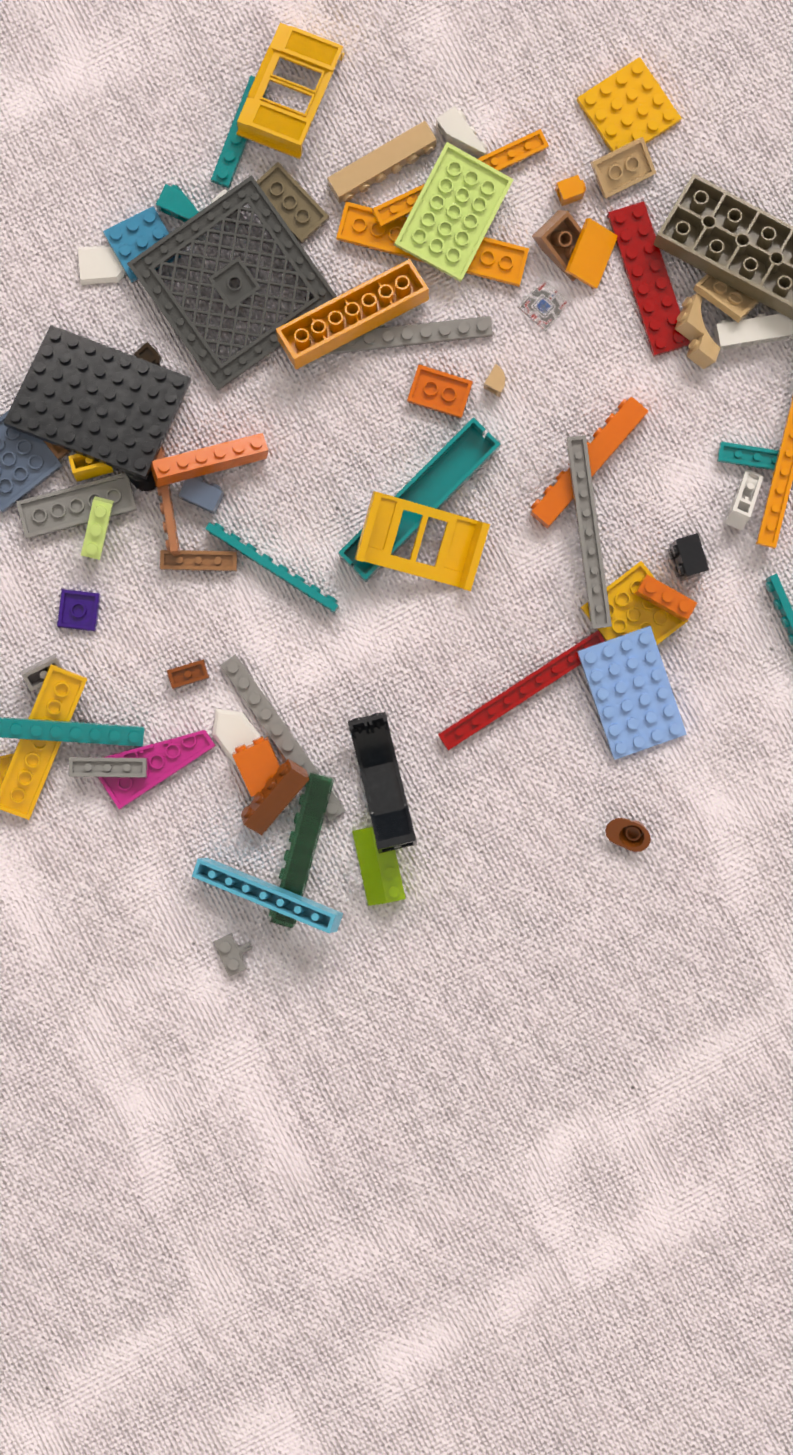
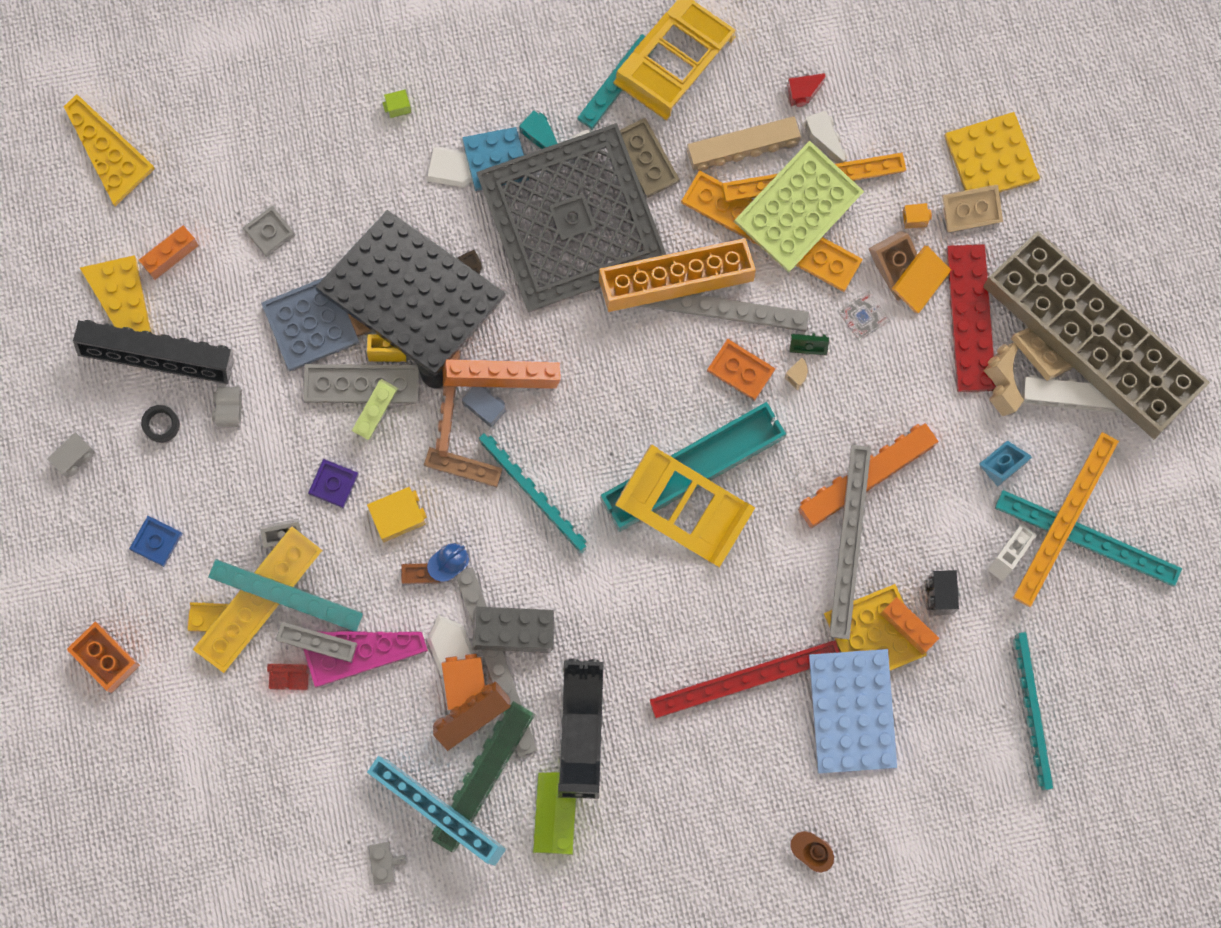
camera: 15 degrees right, 10 degrees down
none -> clear red panel [267,664,309,690]
none -> yellow brick [367,486,427,543]
none -> lime brick [382,89,412,118]
none -> blue piece [427,543,469,582]
none -> dark grey brick [472,606,554,653]
none -> red slope [787,73,826,107]
none -> dark green plate [789,333,829,356]
none -> dark azure slope [979,441,1032,487]

